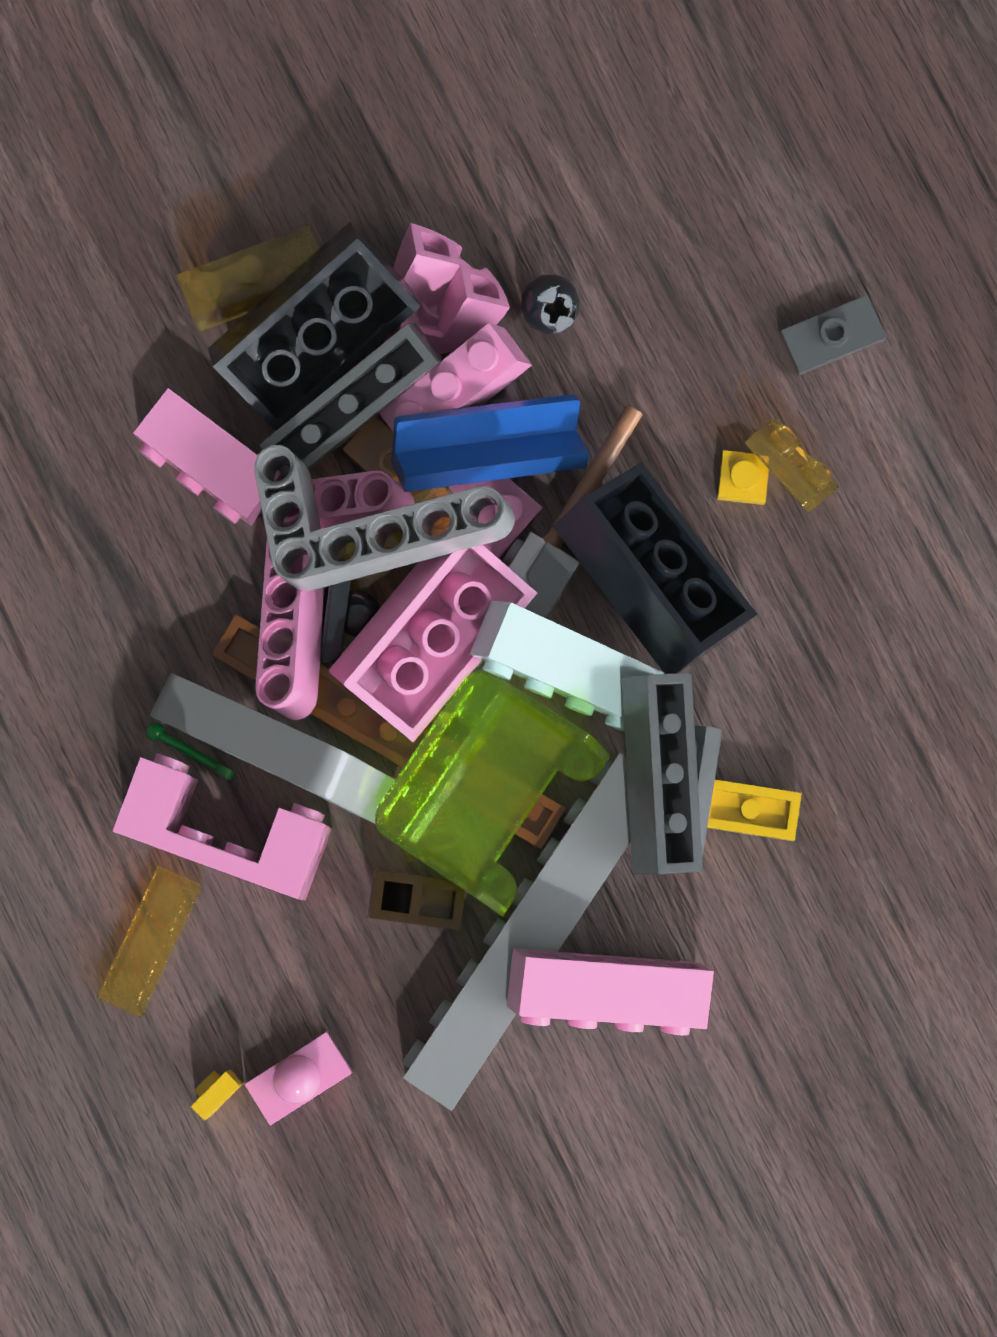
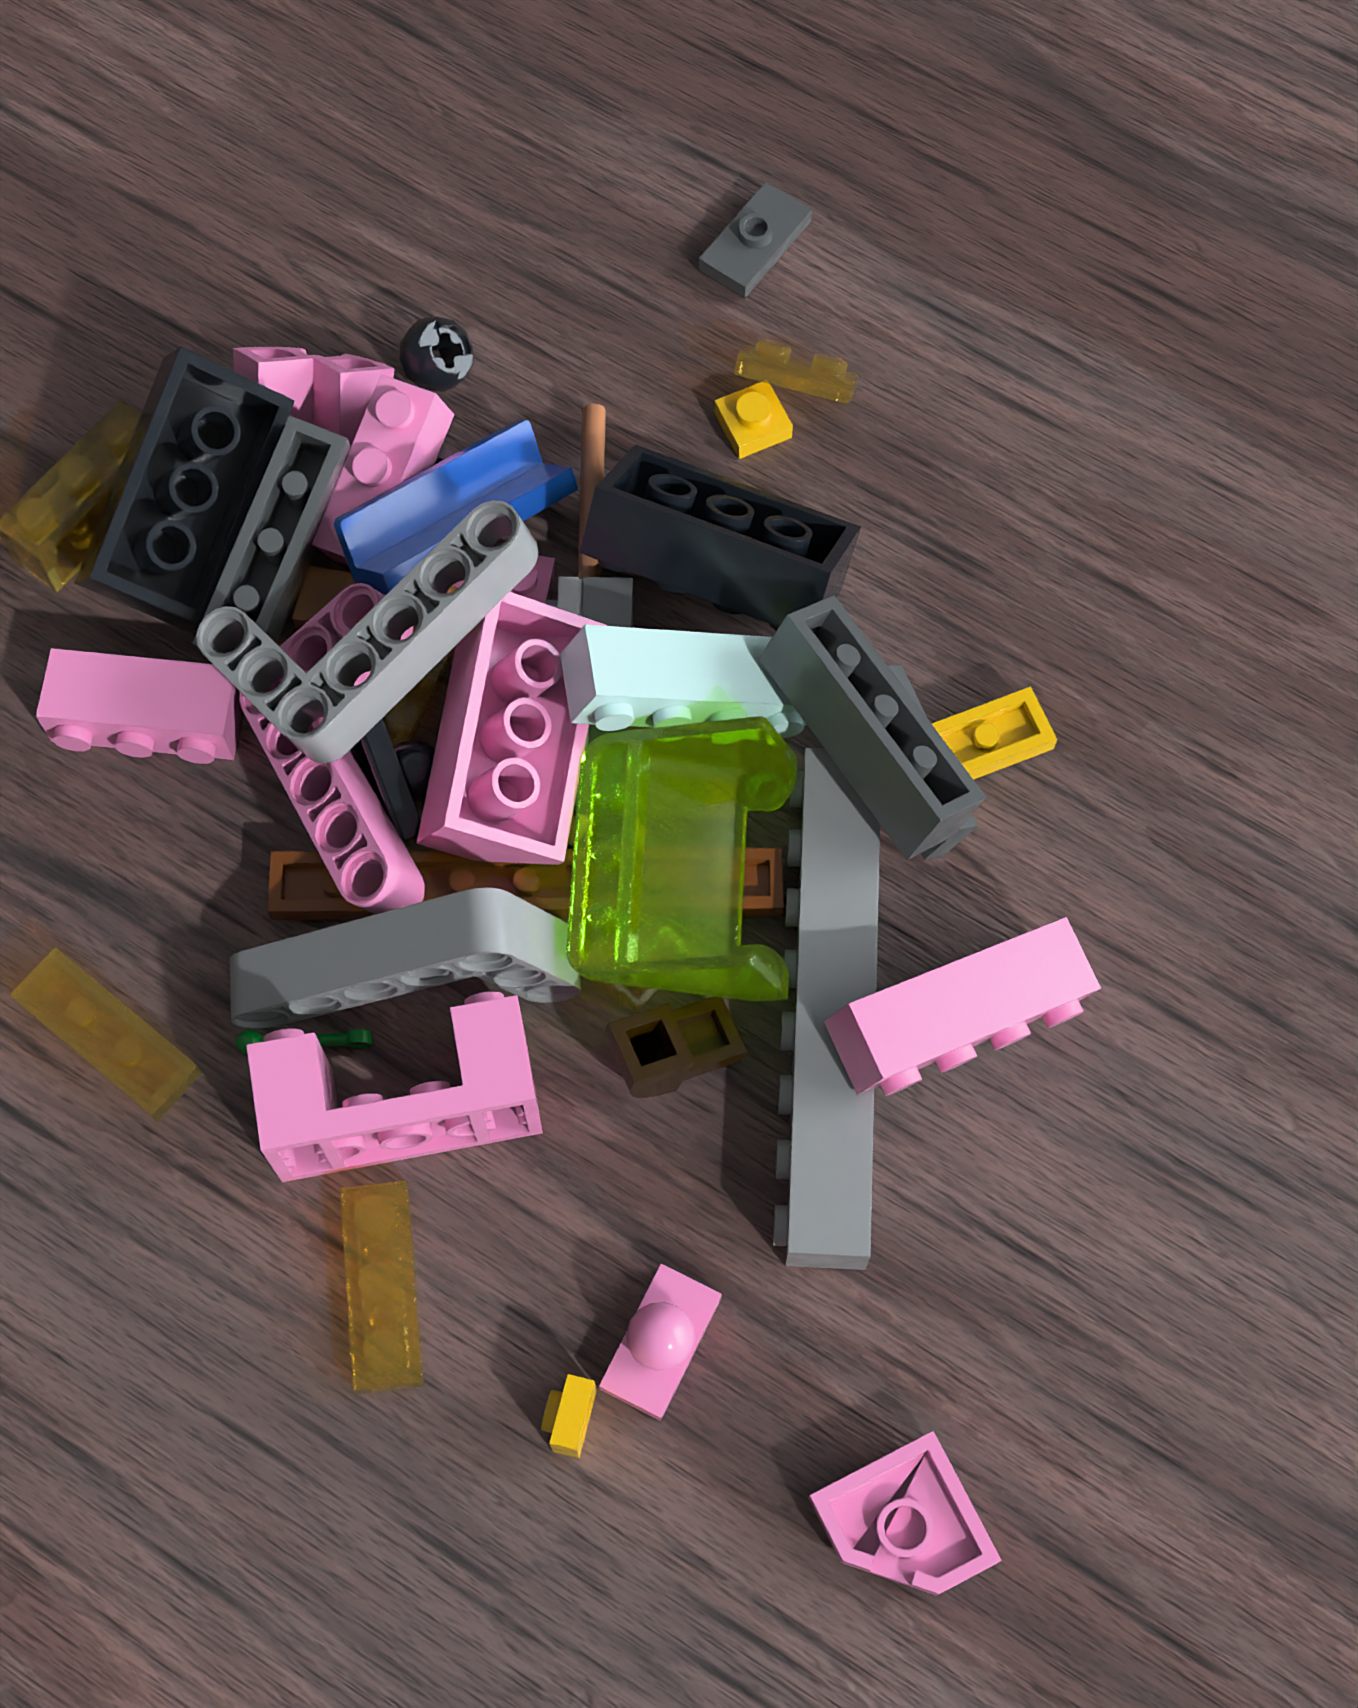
camera: 35 degrees left, 15 degrees down
none -> clear yellow plate [10,947,202,1122]
none -> bright pink plate [808,1431,1002,1596]

